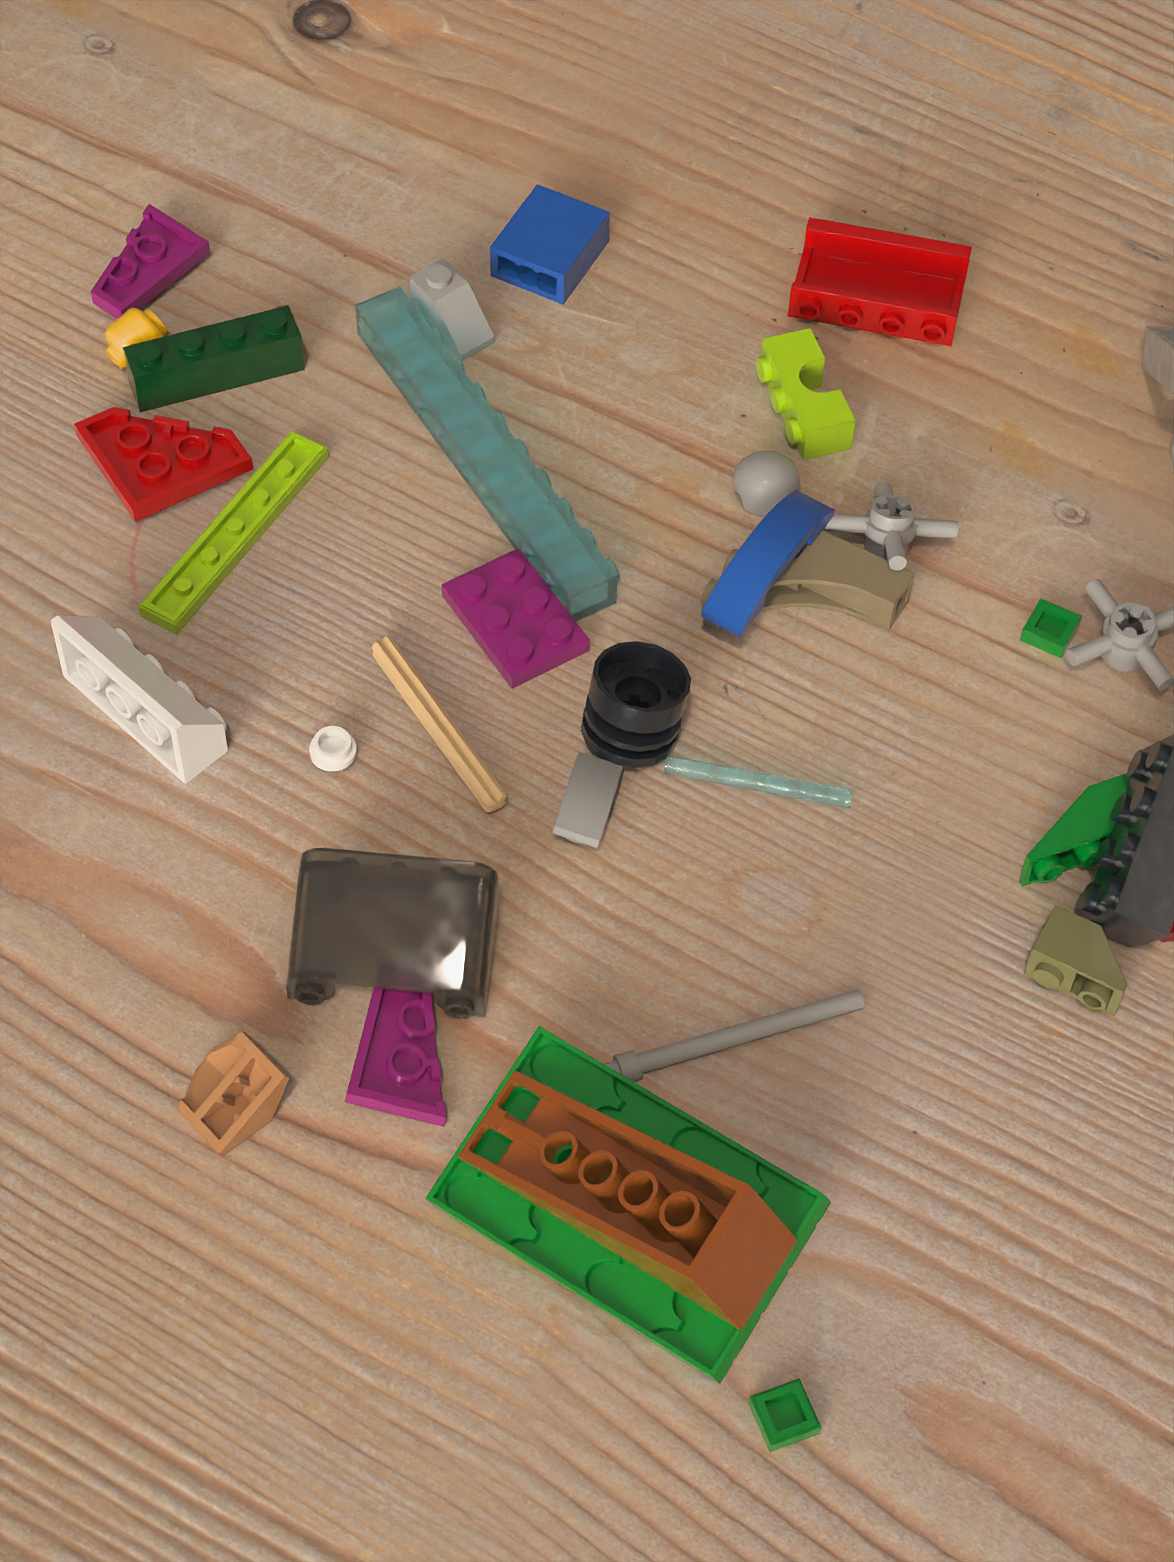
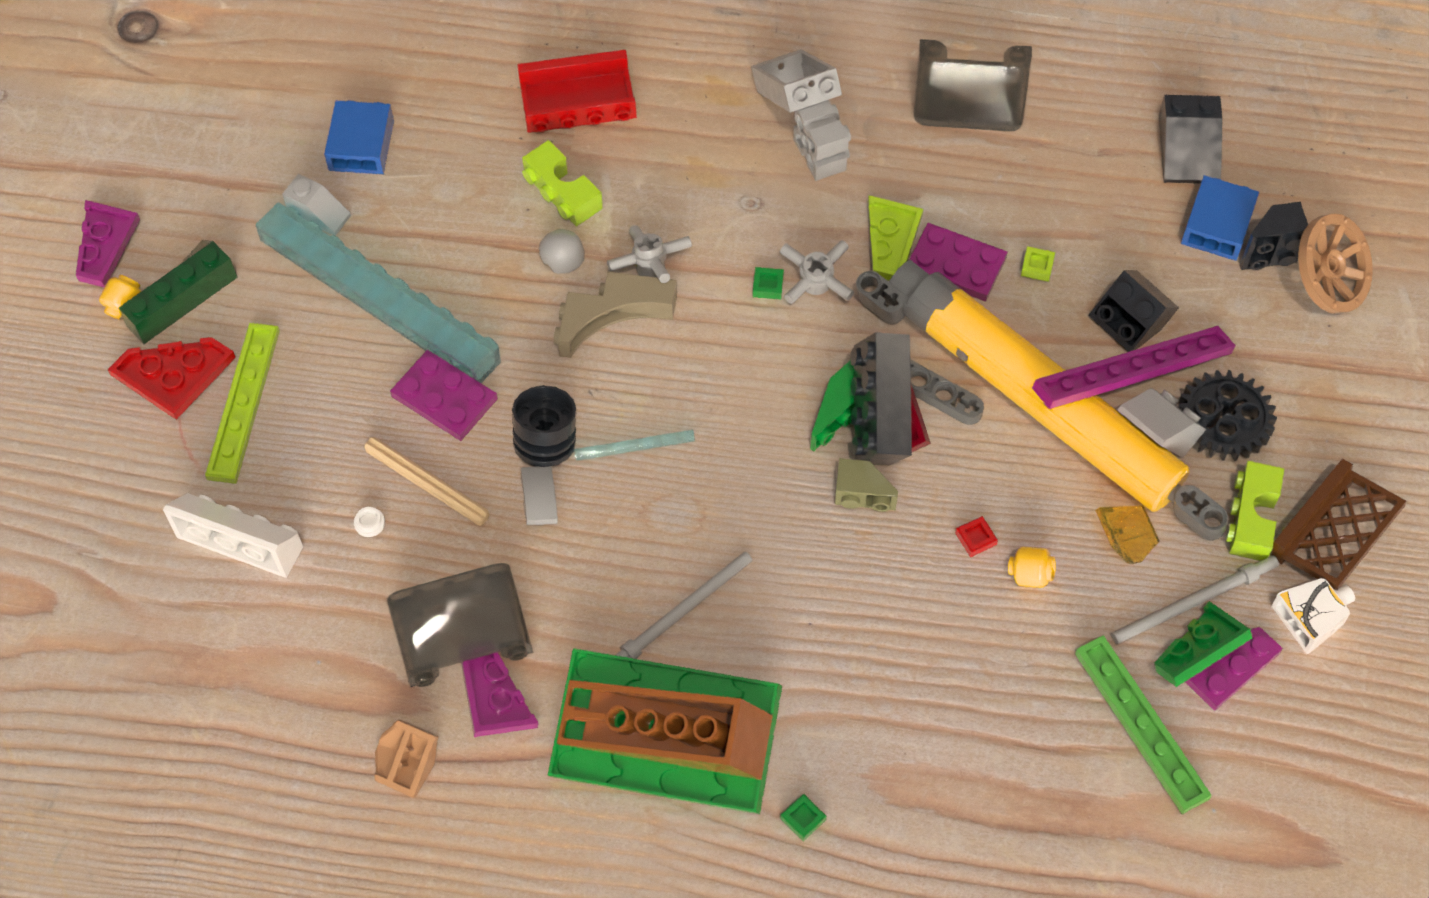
camera: 20 degrees left, 5 degrees up
blue slope [701,490,835,637] -> none

